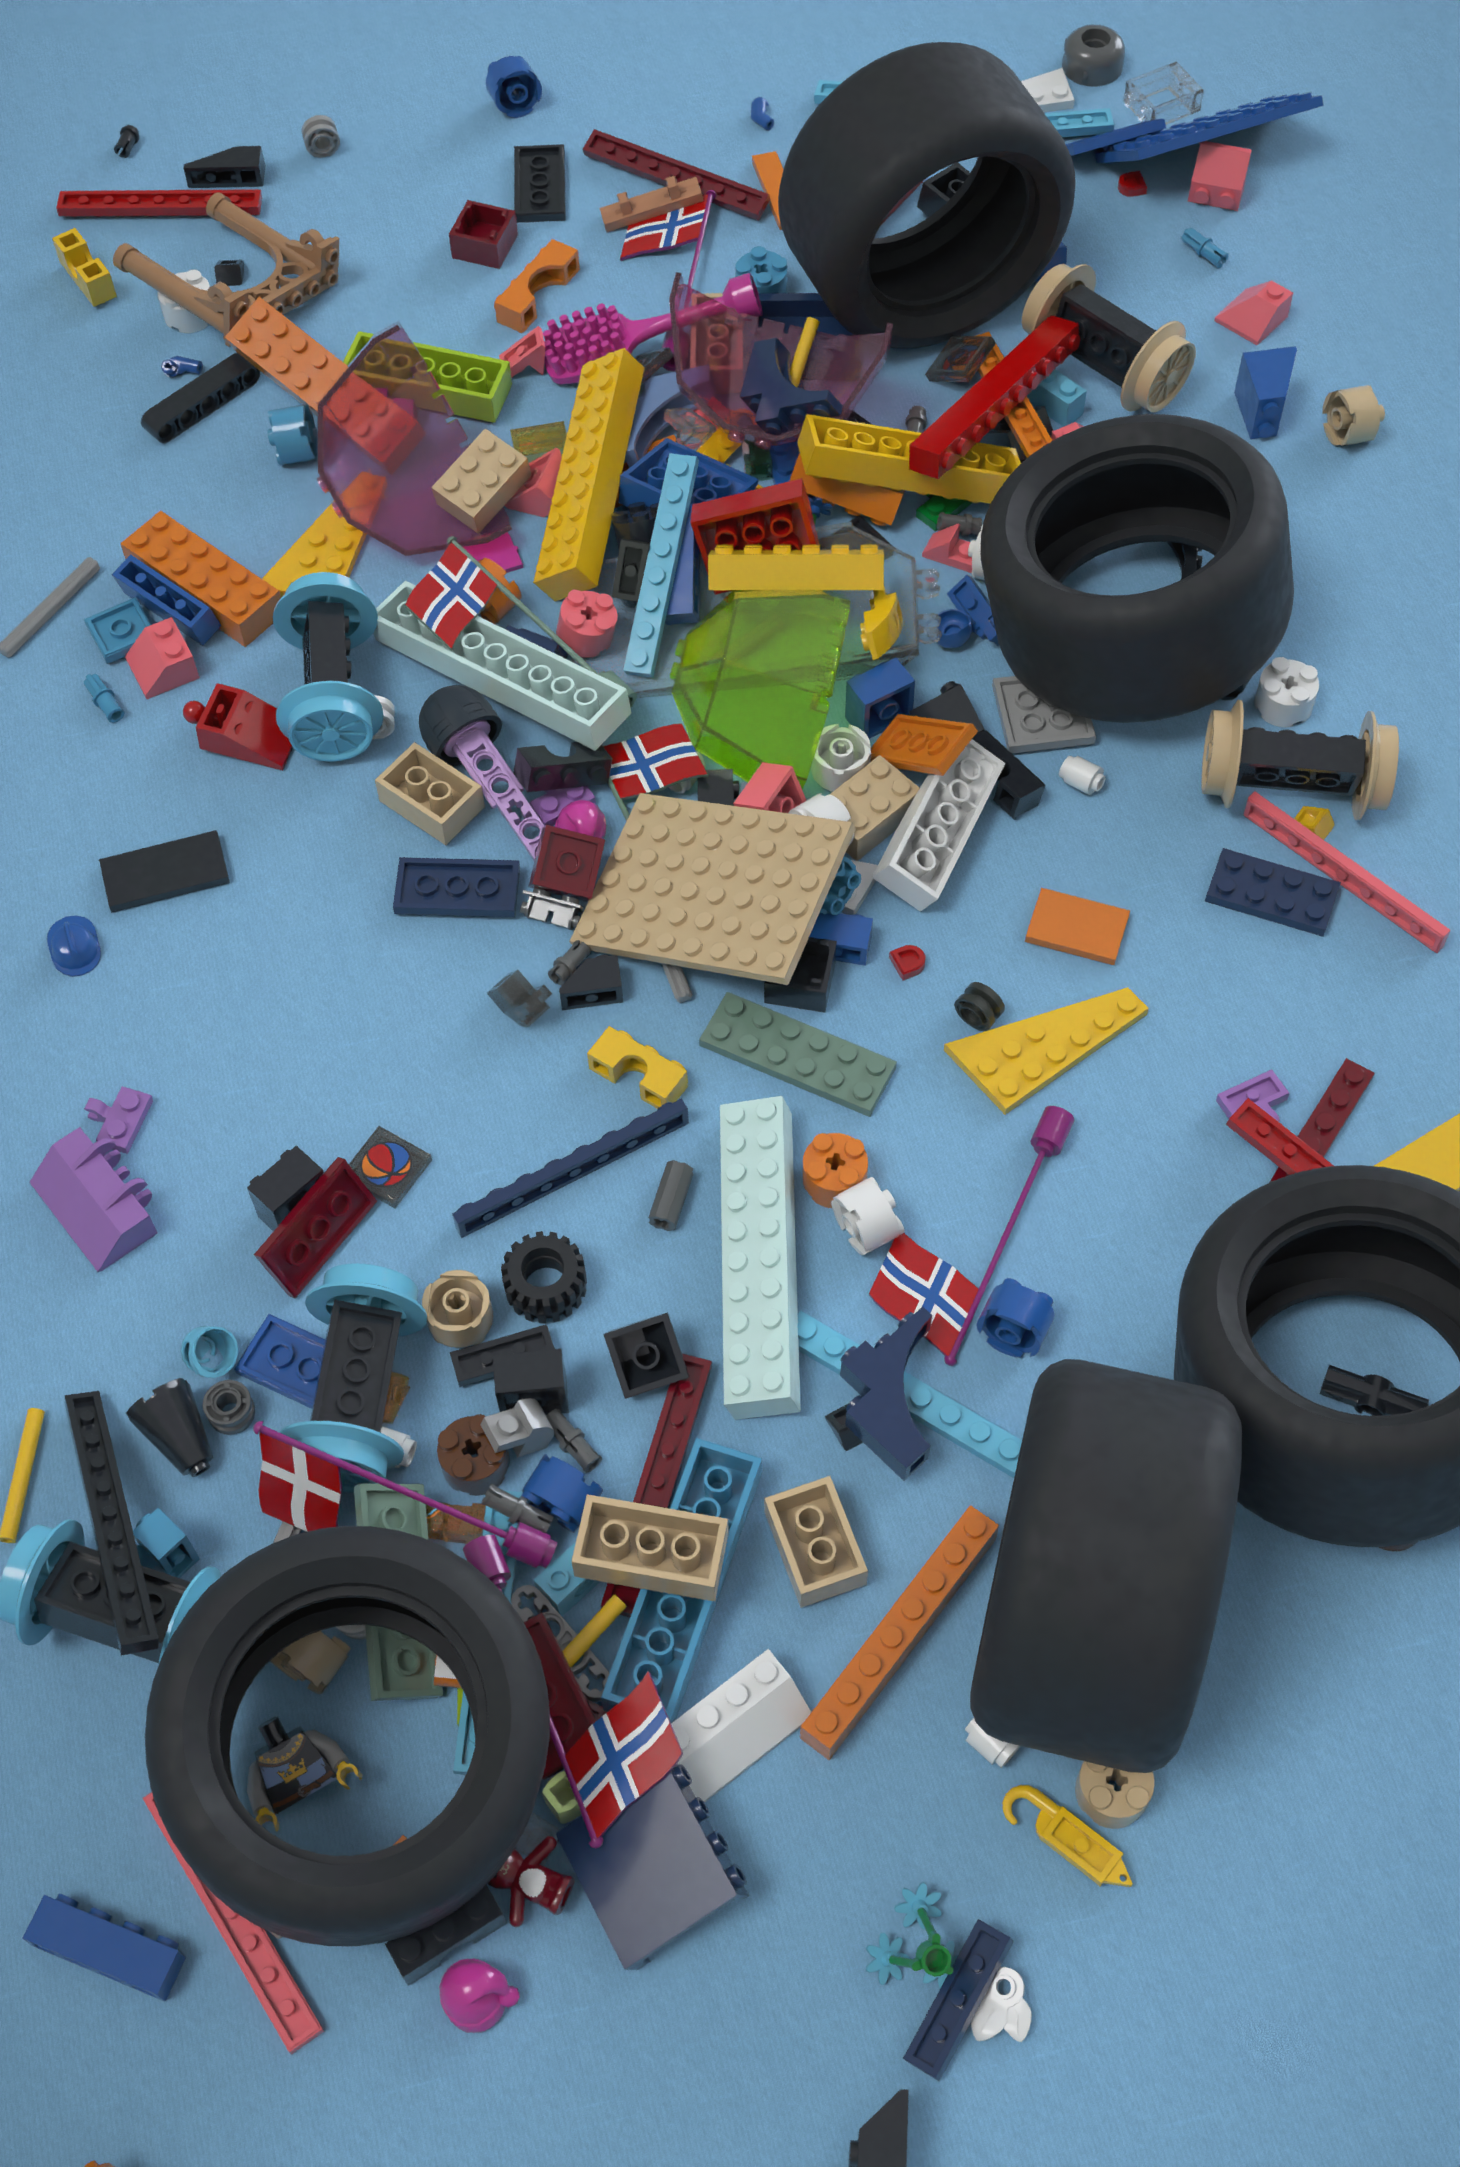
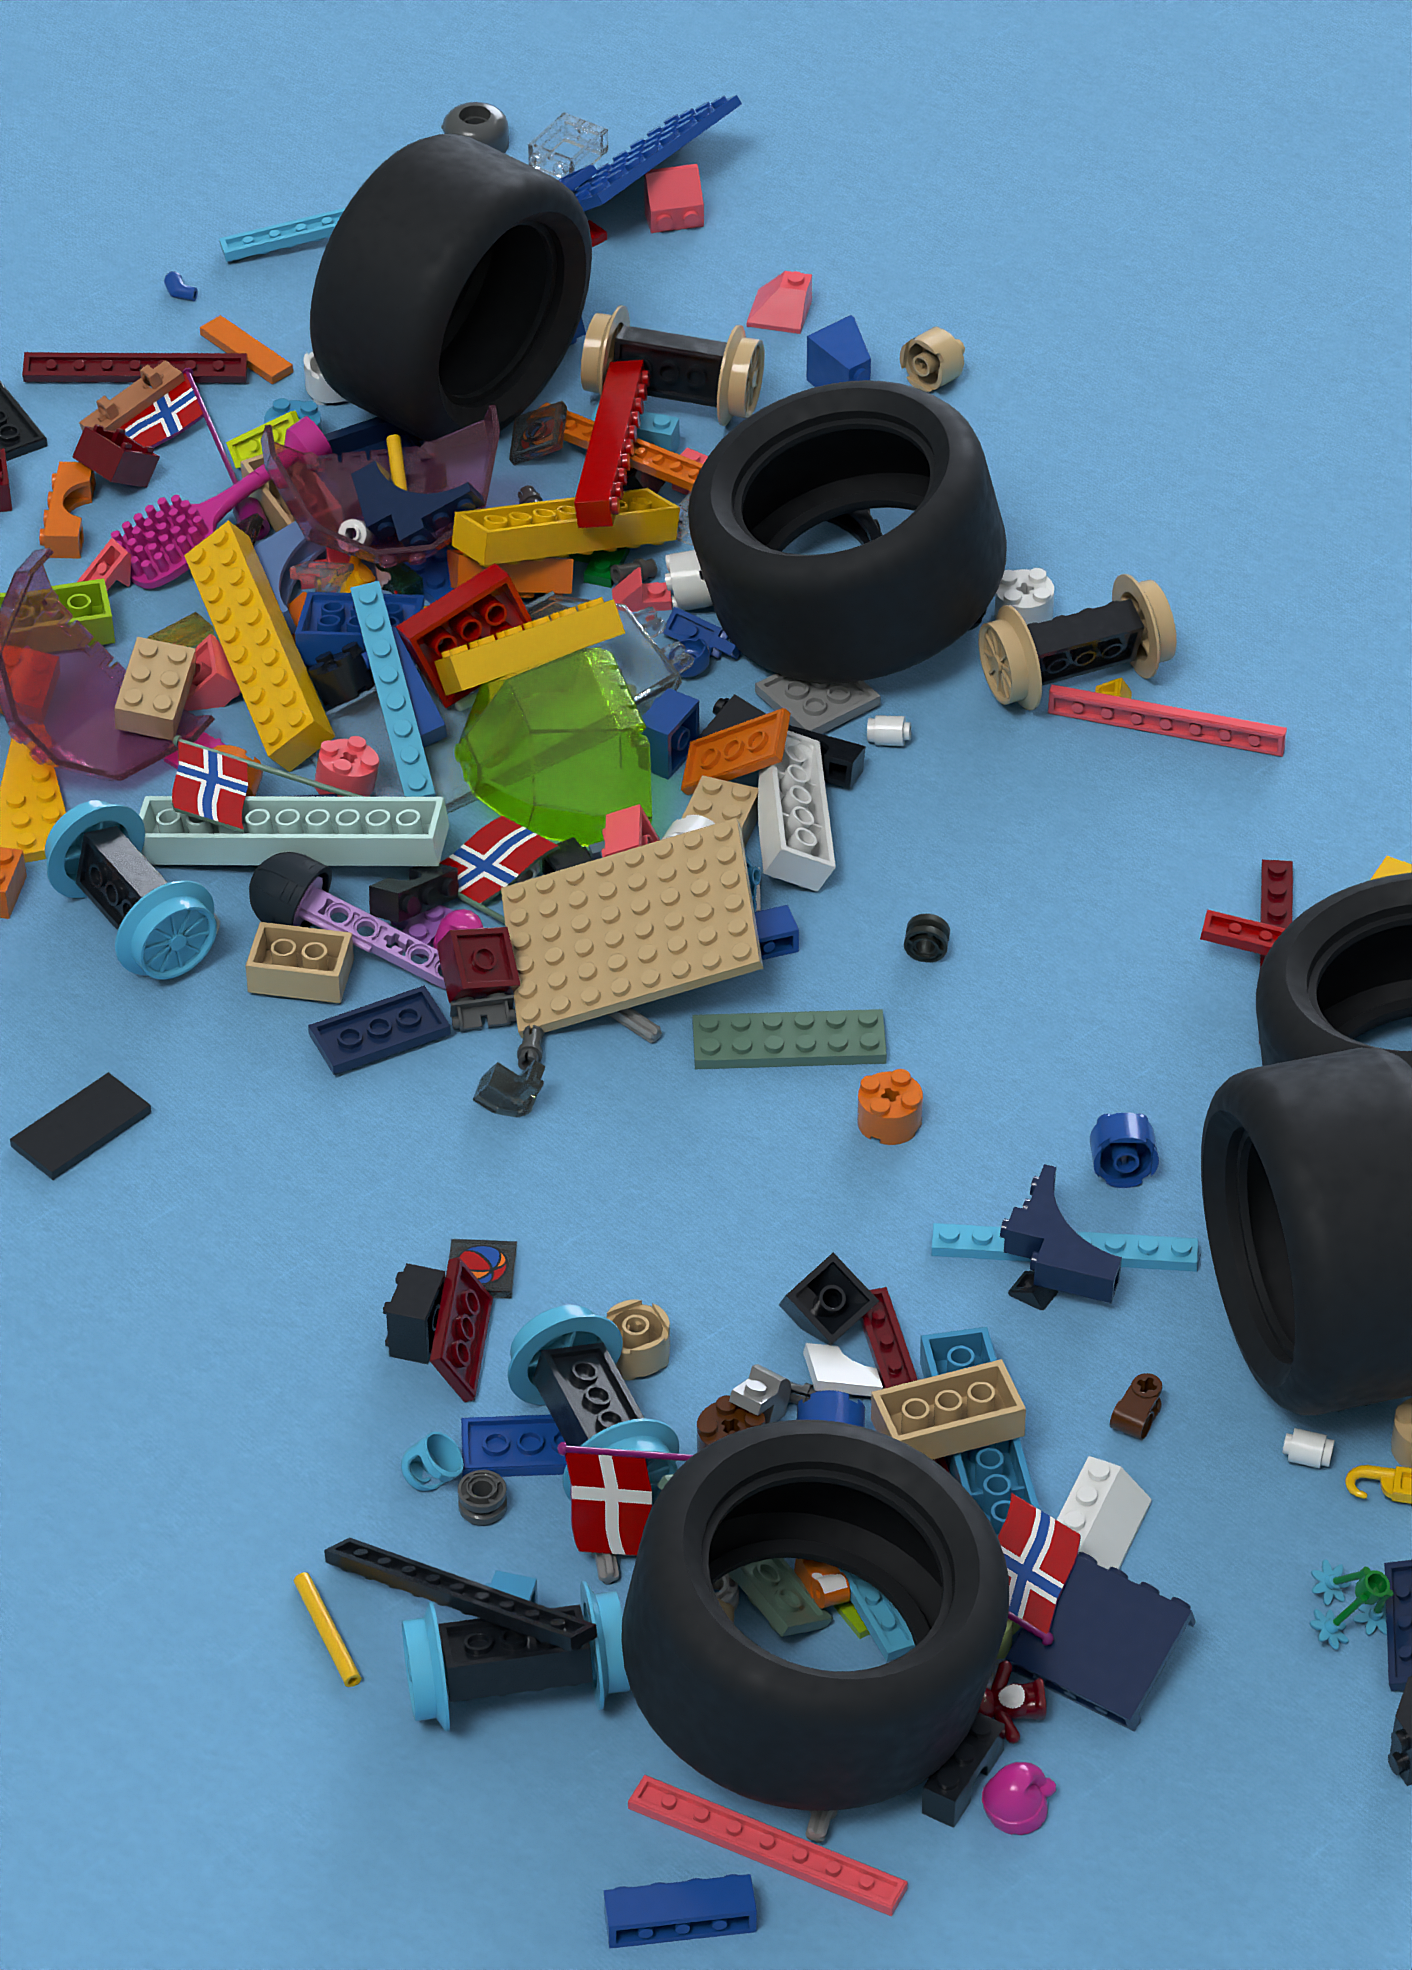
camera: 30 degrees left, 15 degrees down
medium lavender piece [29,1127,158,1272] -> none
blue piece [47,915,101,977] -> none
medium lavender plate [84,1086,153,1154] -> none
black cone [126,1378,213,1477] -> none
red slope [183,683,293,771] -> none
black plate [450,1324,553,1387] -> none
dark blue plate [452,1098,689,1238] -> none
black container [493,1346,569,1415] -> none
black tyre [501,1231,587,1323] -> none
black slope [559,955,623,1010] -> none
yellow arch [587,1026,688,1109] -> none
pearl dark grey brick [612,538,650,602] -> none
dark grey axle [648,1160,693,1231] -> none
light aqua brick [720,1096,801,1420] -> none
black container [764,937,837,1013] -> none
tan brick [764,1476,868,1608] -> none
orange brick [800,1505,999,1760] -> none
white brick [811,724,871,793] -> none
white brick [831,1177,905,1255] -> none
yellow slope [860,587,904,660] -> none
flag [869,1106,1075,1366] -> none
red tile [889,945,925,981] -> none
yellow wing [944,987,1149,1115] -> none
orange tile [1025,887,1130,965] -> none
dark azure axle [1181,228,1229,268] -> none
dark blue plate [1205,848,1341,937] -> none
medium lavender plate [1216,1069,1289,1122] -> none
none -> dark red container [72,424,160,488]
none -> neon yellow plate [226,411,300,469]
none -> white brick [338,519,374,550]
none -> white tile [803,1343,883,1397]
none -> reddish brown piece [1110,1373,1162,1440]

